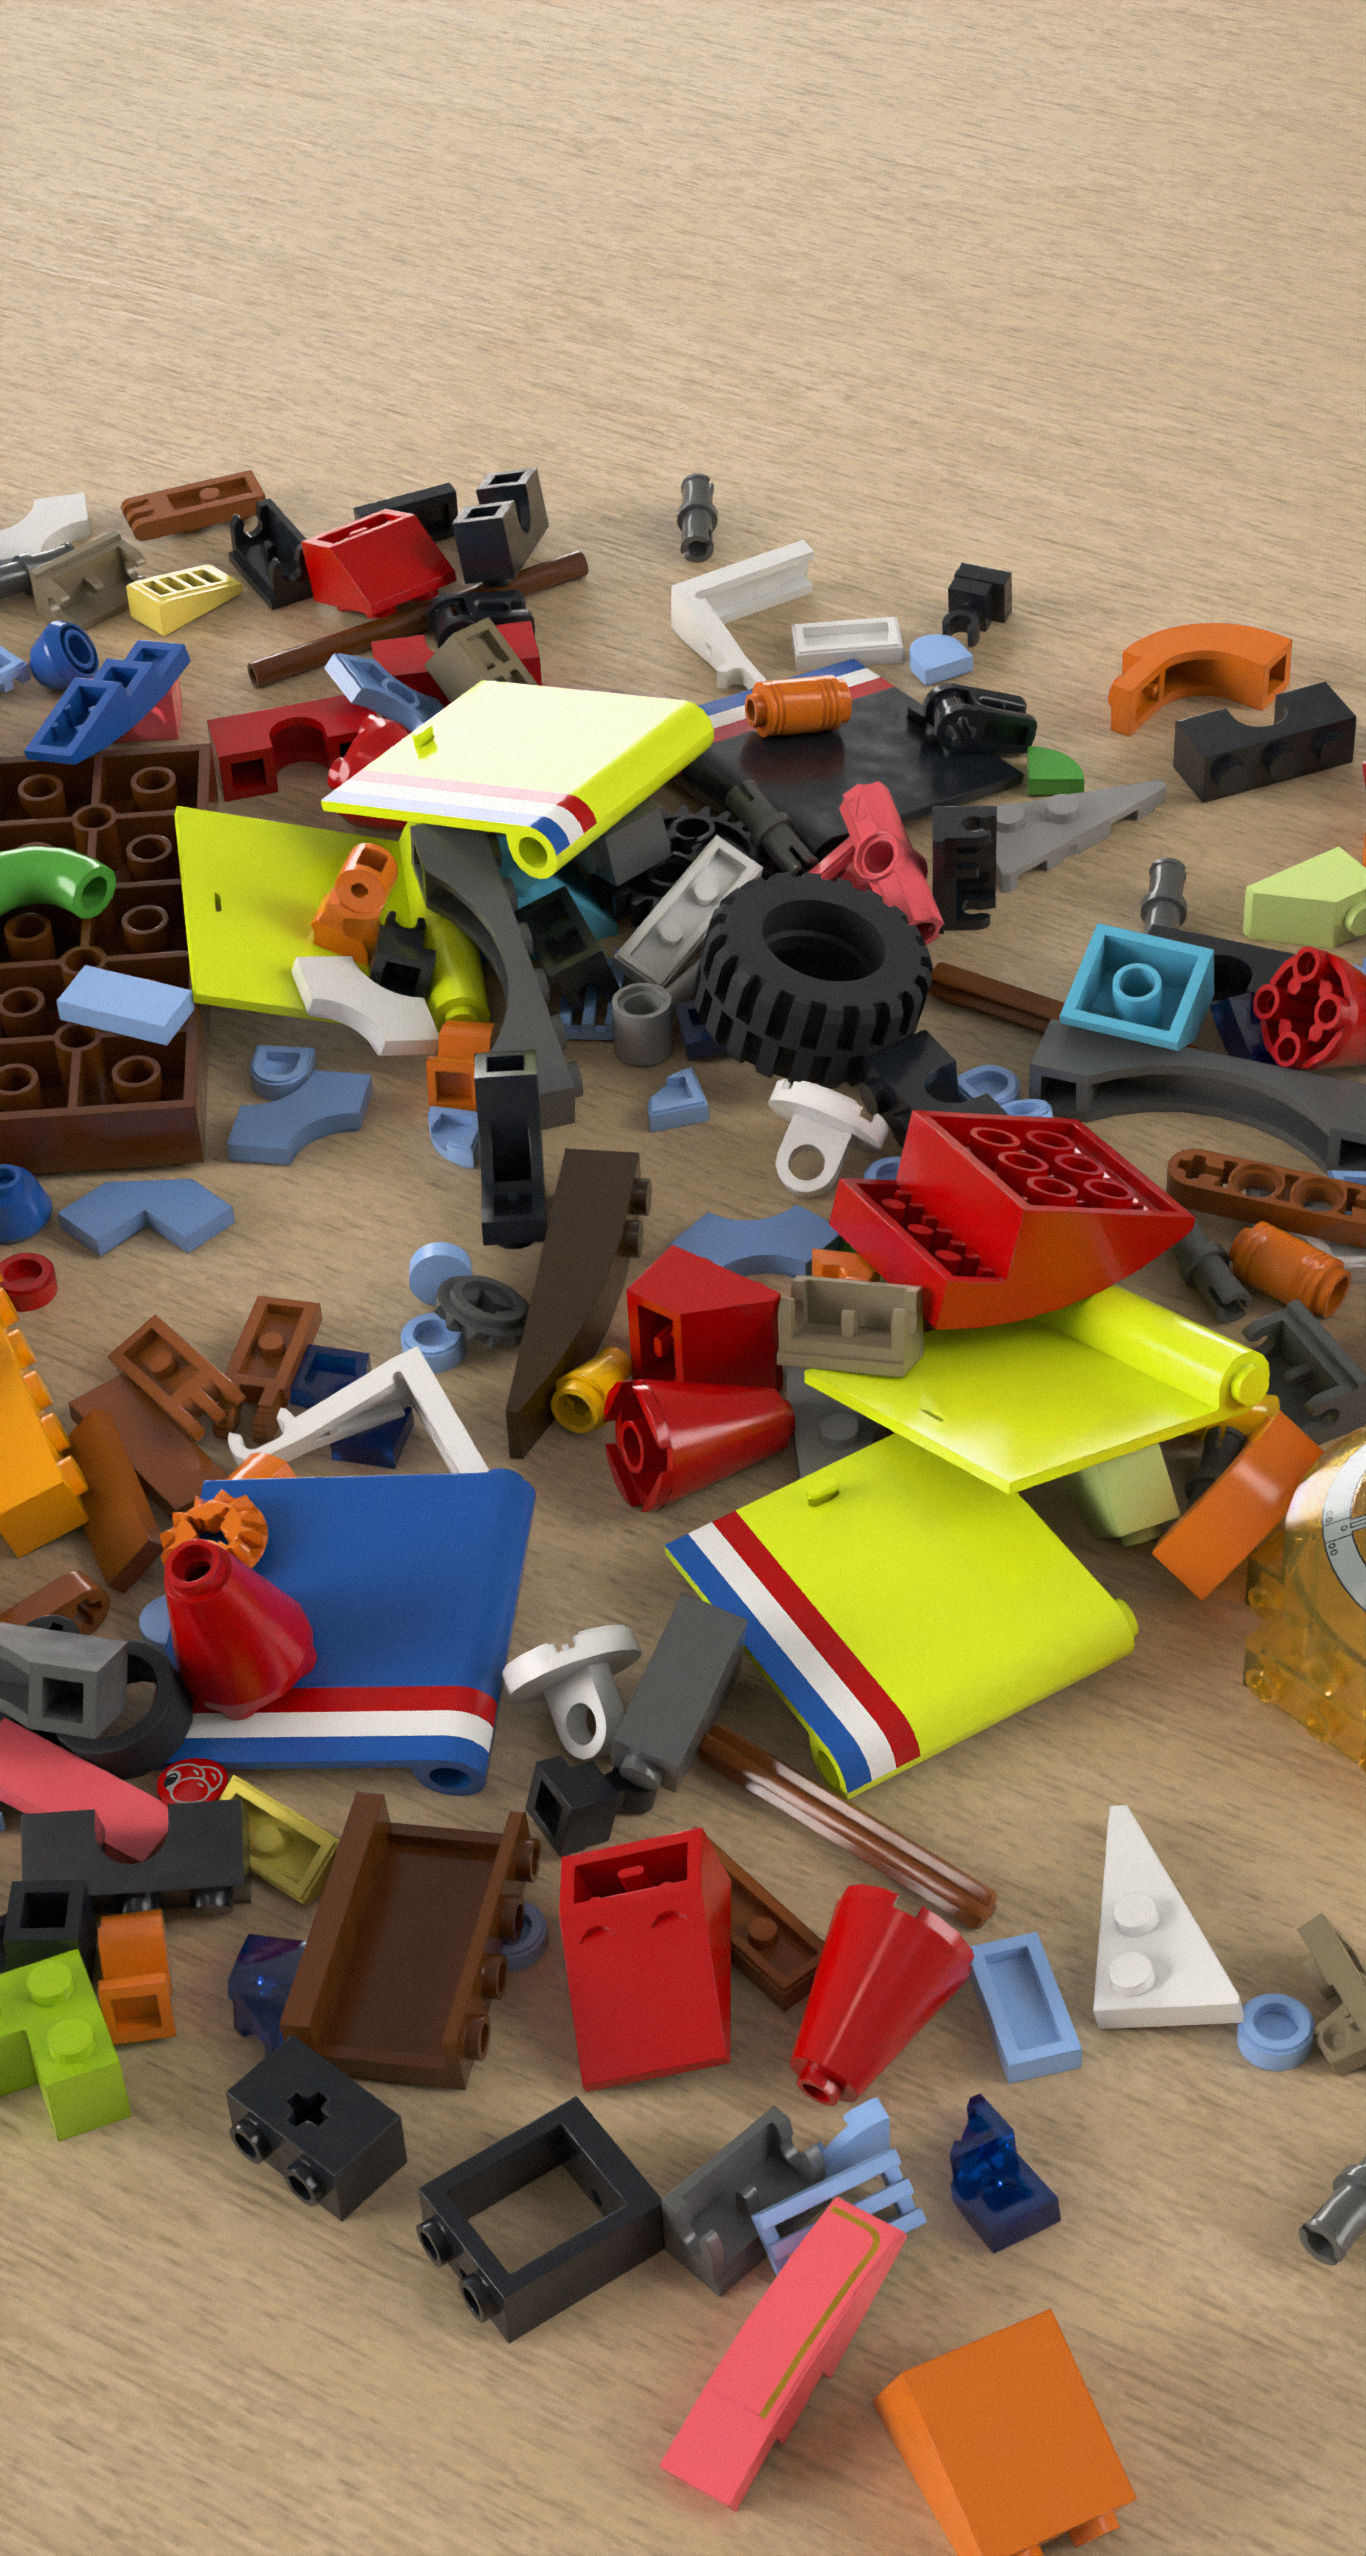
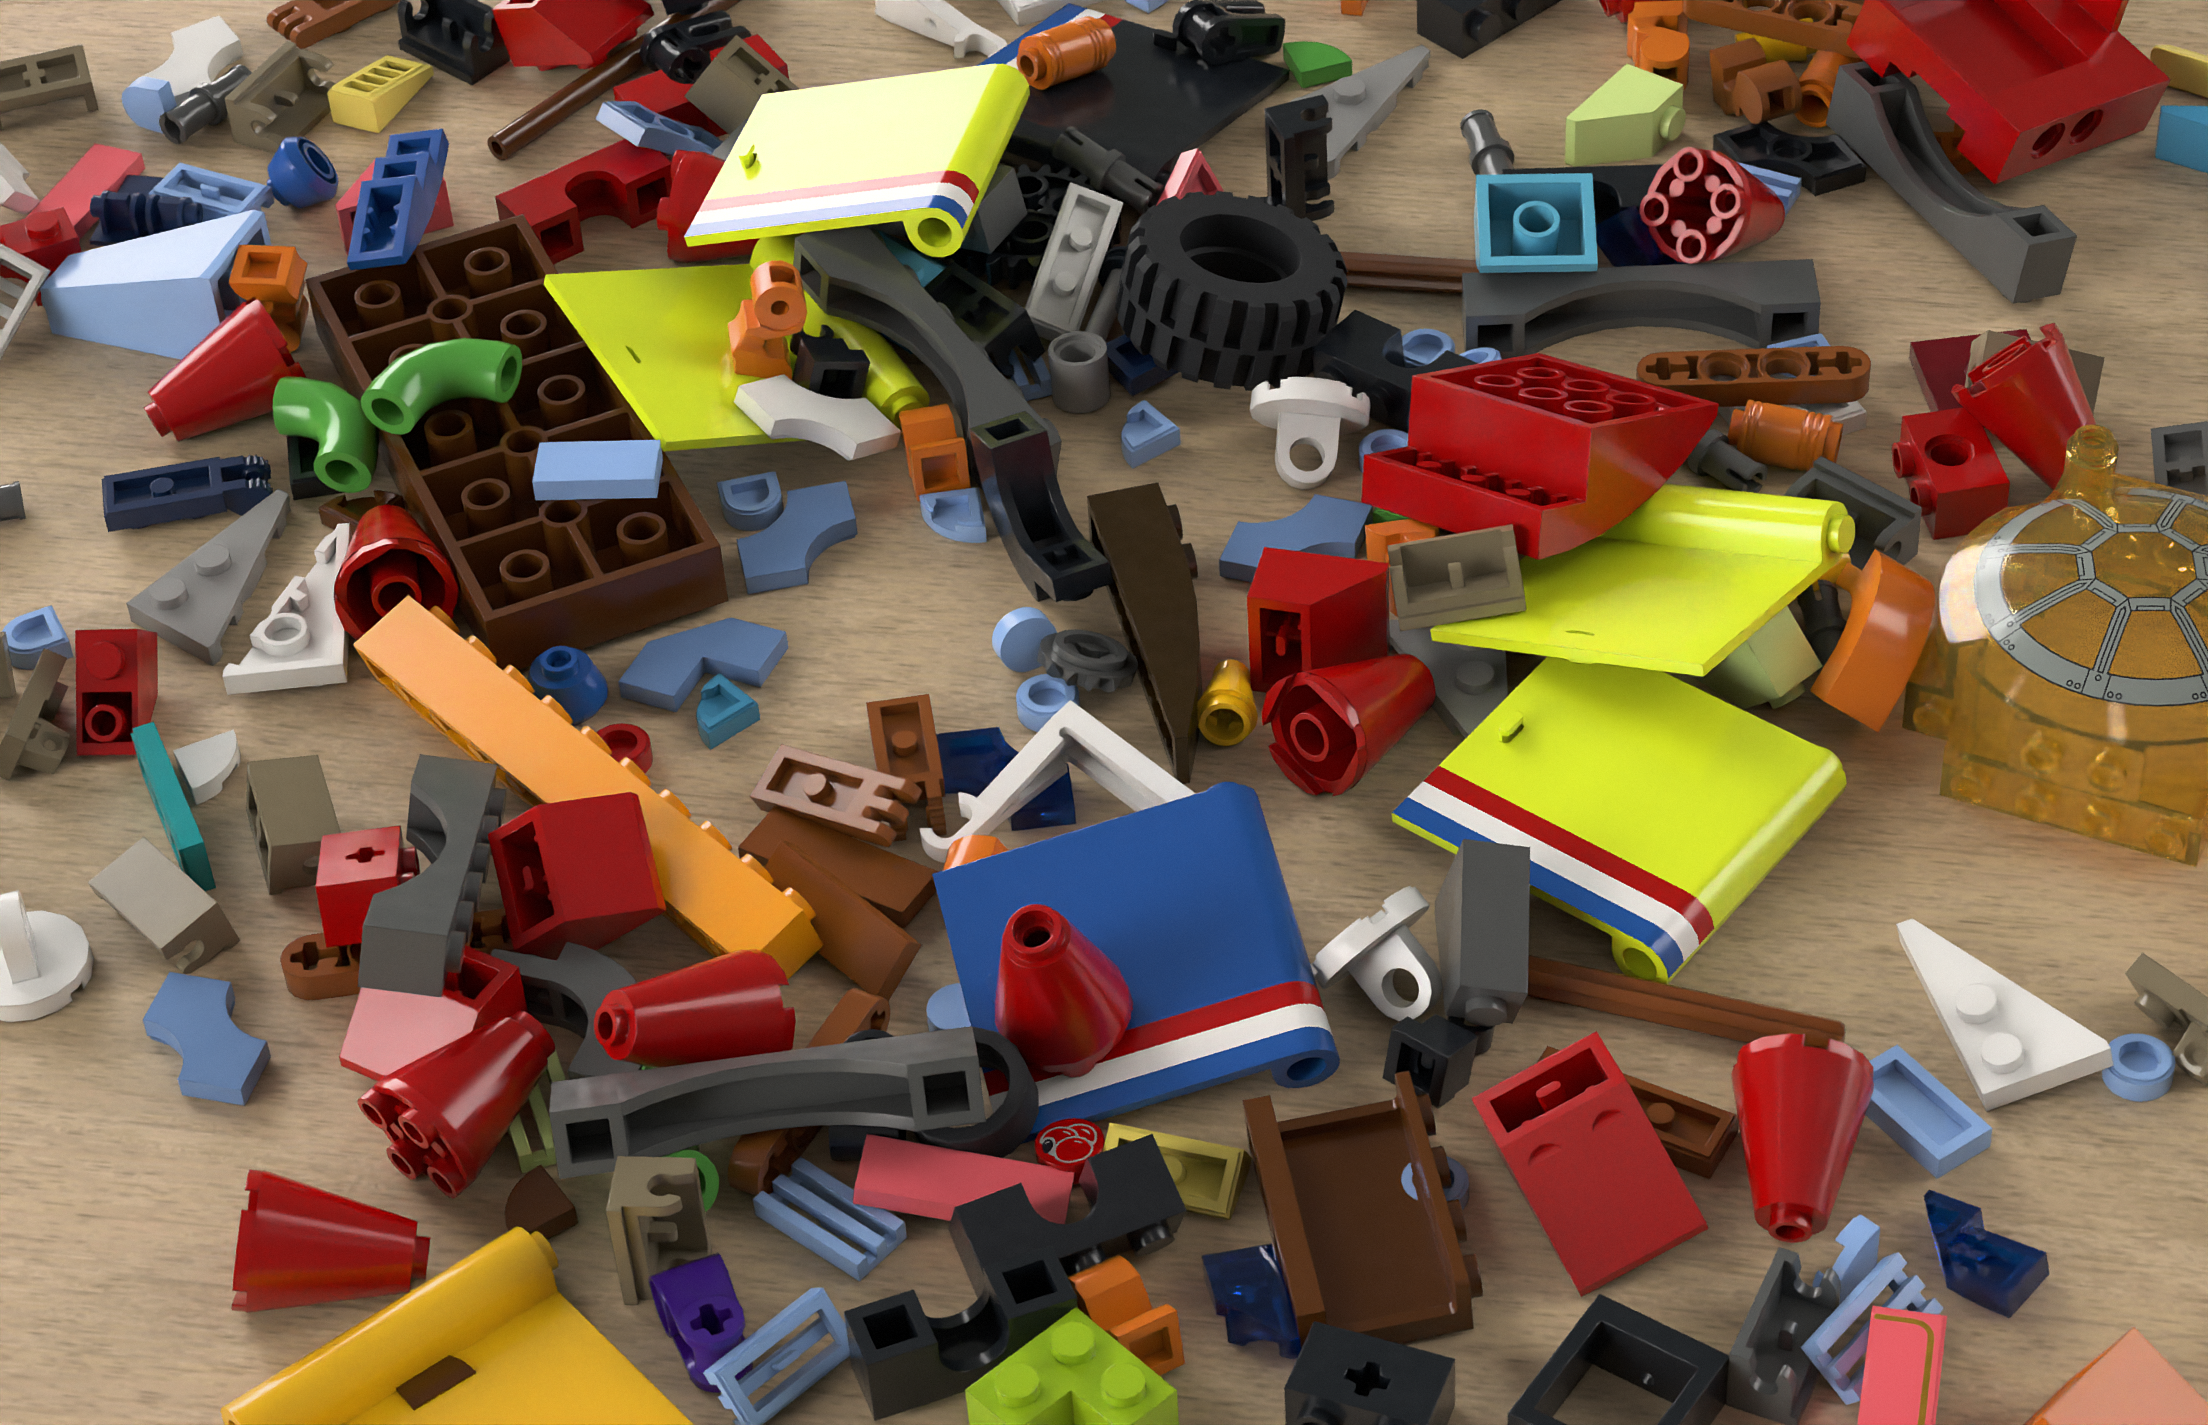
camera: 20 degrees left, 0 degrees up
orange gear [159,1489,268,1569] -> none
coral piece [839,781,944,945] -> none
none -> dark azure tile [696,673,760,750]

